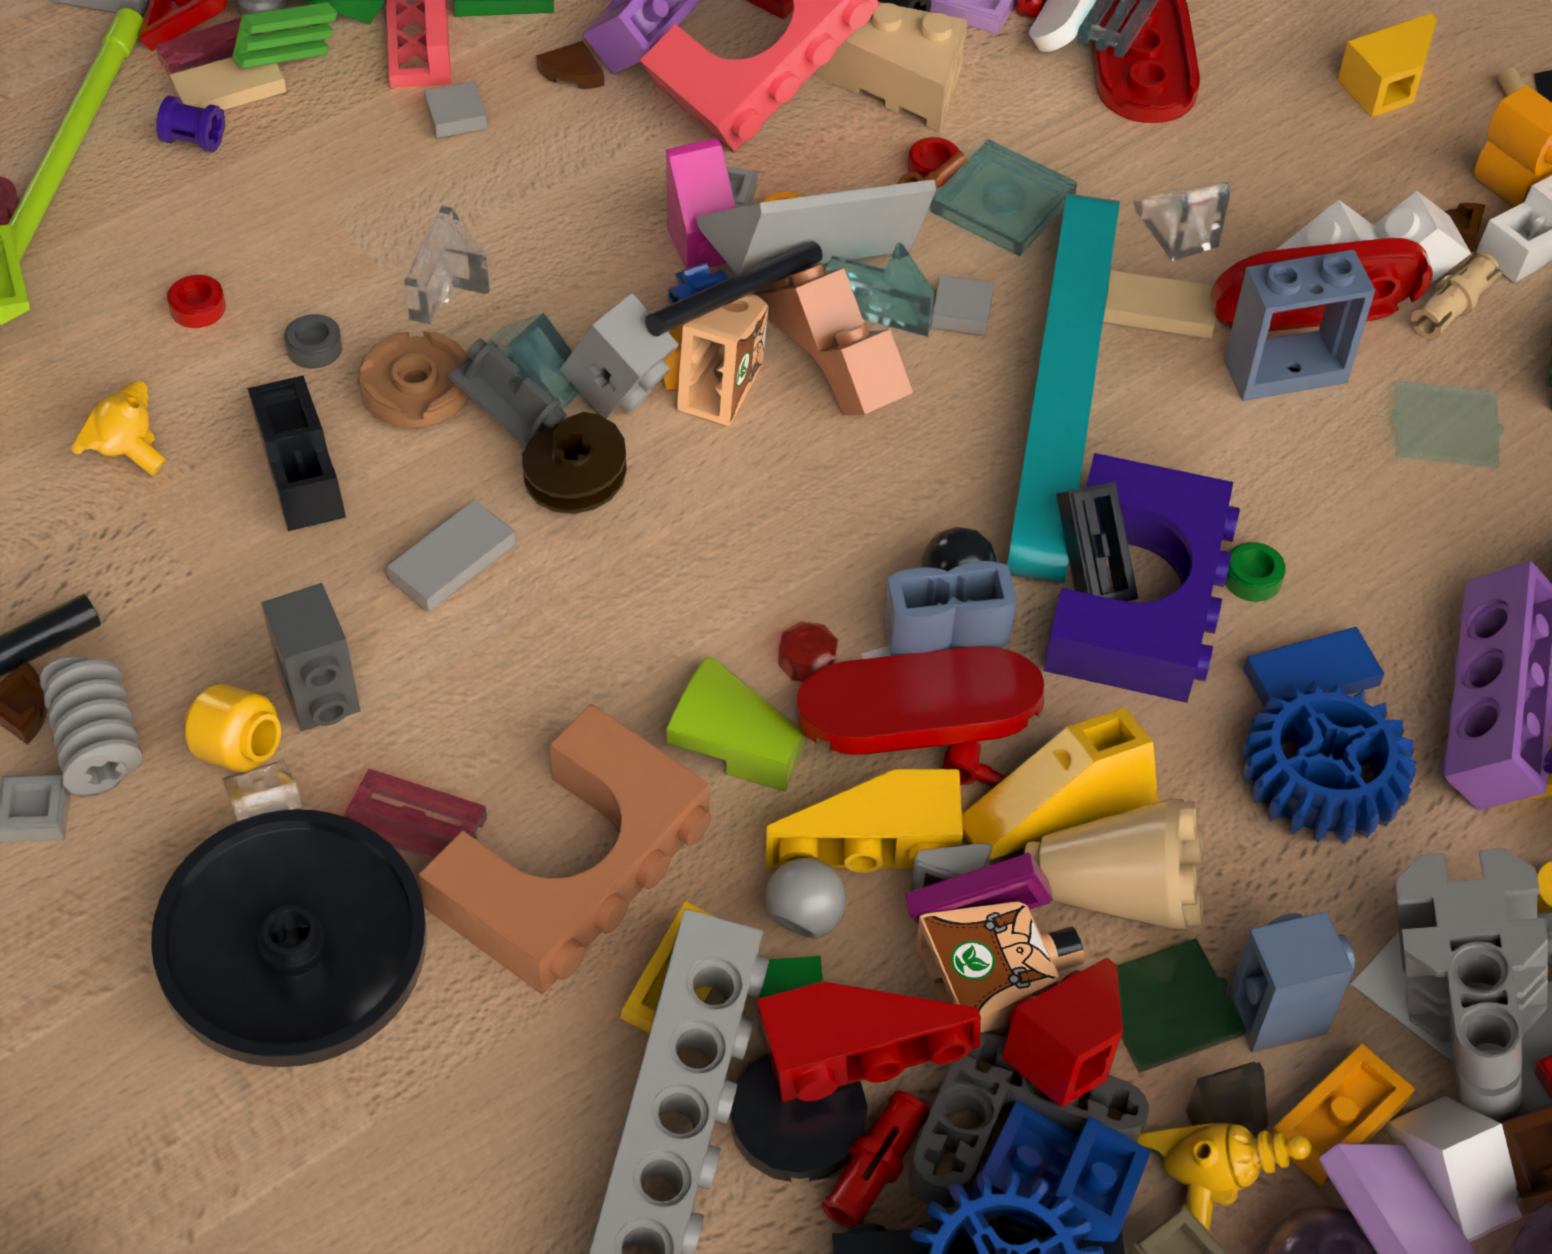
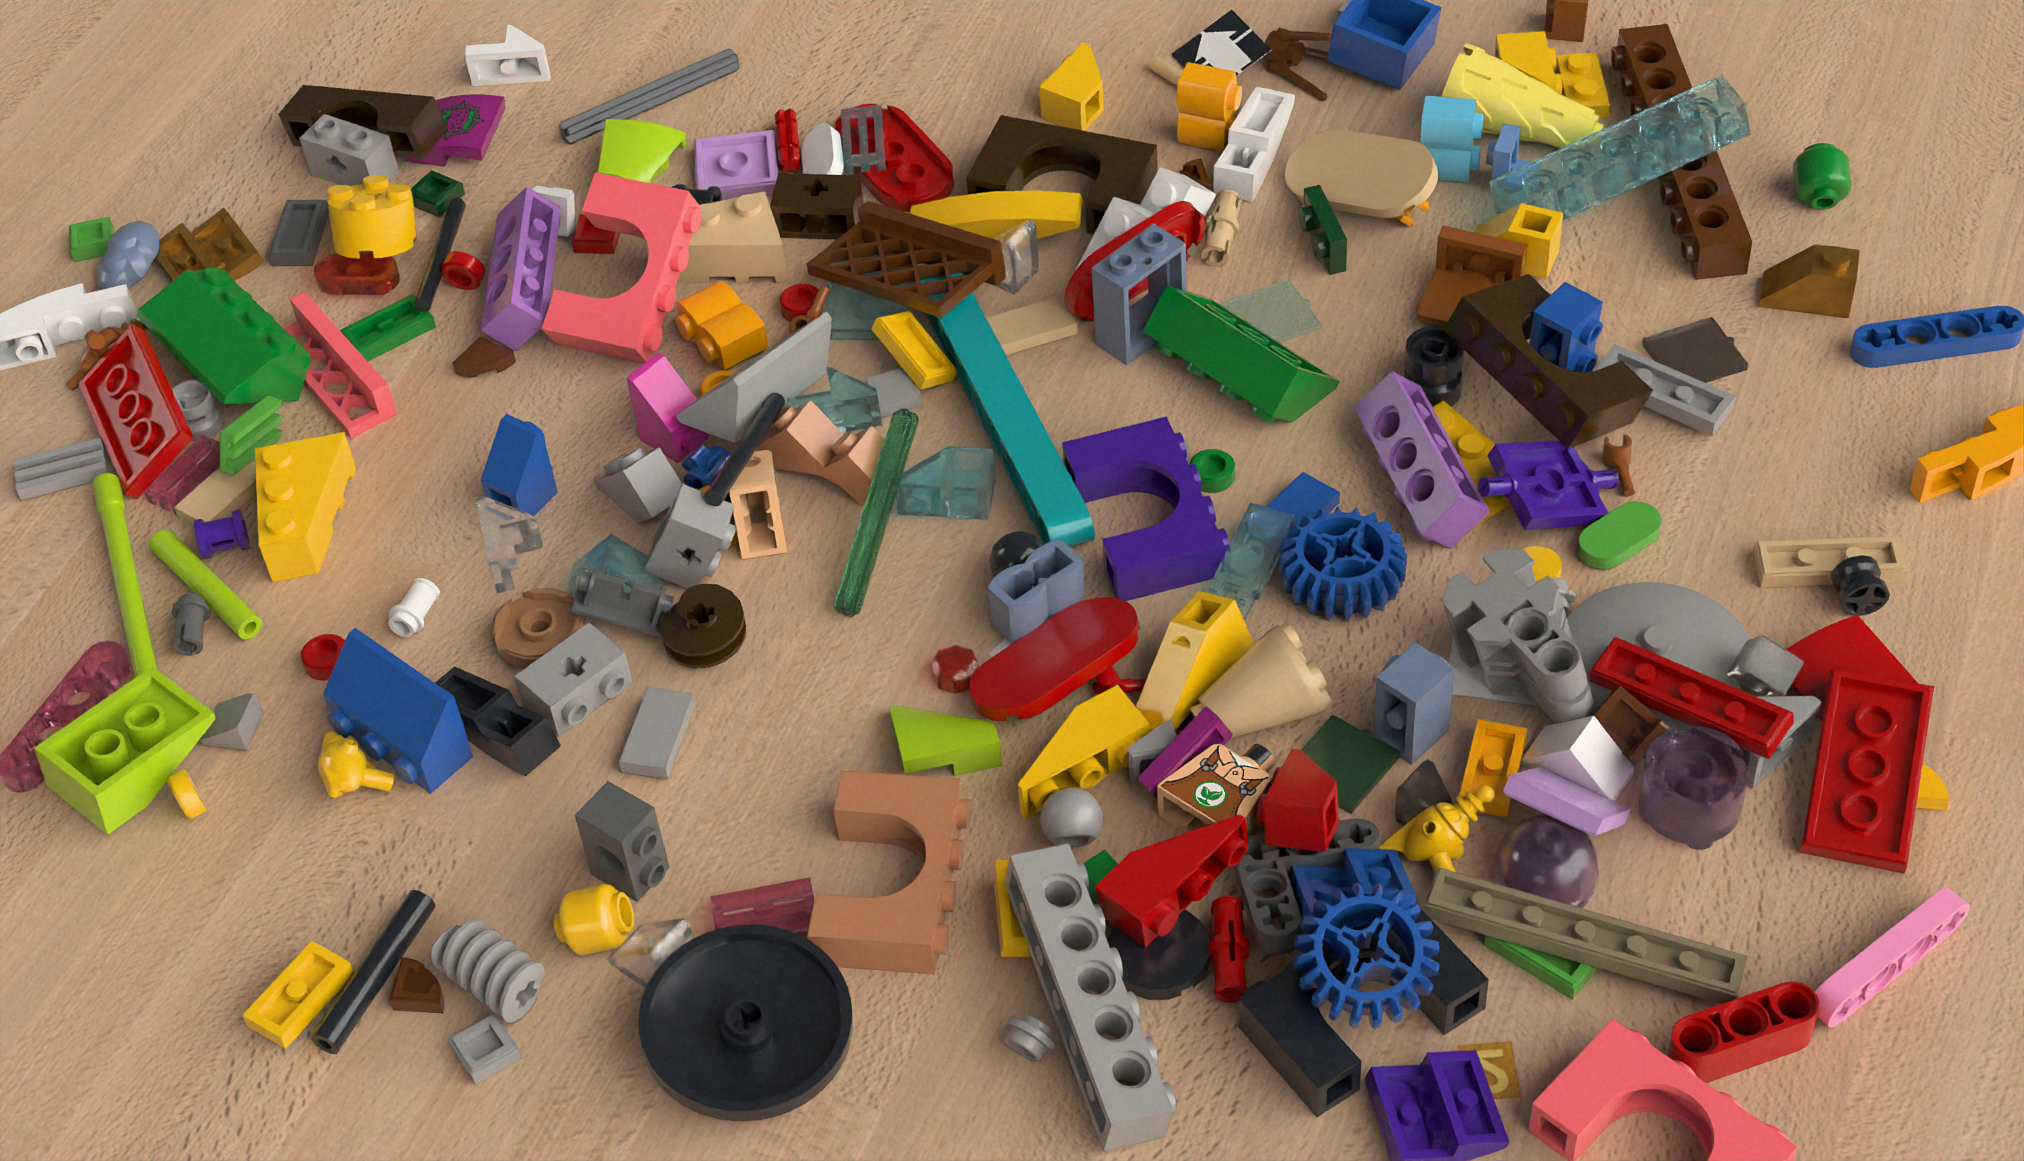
camera: 25 degrees left, 5 degrees down
dark grey tile [284,314,343,369] -> none
light grey tile [424,81,487,138] -> none
black tile [1056,482,1139,602] -> none
none -> lime piece [149,529,263,640]
none -> dark grey pin [172,594,210,656]
none -> light grey slope [200,693,264,751]
none -> yellow wedge [255,432,356,582]
none -> blue slope [323,628,473,793]
none -> white pin [388,578,440,638]
none -> blue slope [481,414,558,527]
none -> light grey brick [514,622,633,737]
none -> light grey slope [595,447,682,522]
none -> light orange brick [675,280,769,370]
none -> dark brown brick [770,173,864,240]
none -> reddish brown fence [806,201,1006,318]
none -> clear green axle [834,408,919,617]
none -> yellow tile [871,311,958,390]
none -> clear light blue slope [894,446,996,520]
none -> yellow slope [910,190,1083,248]
none -> dark brown arch [966,115,1158,234]
none -> light grey plate [1003,1015,1055,1062]
none -> green slope [1142,285,1340,423]
none -> clear light blue hinge [1207,502,1295,621]

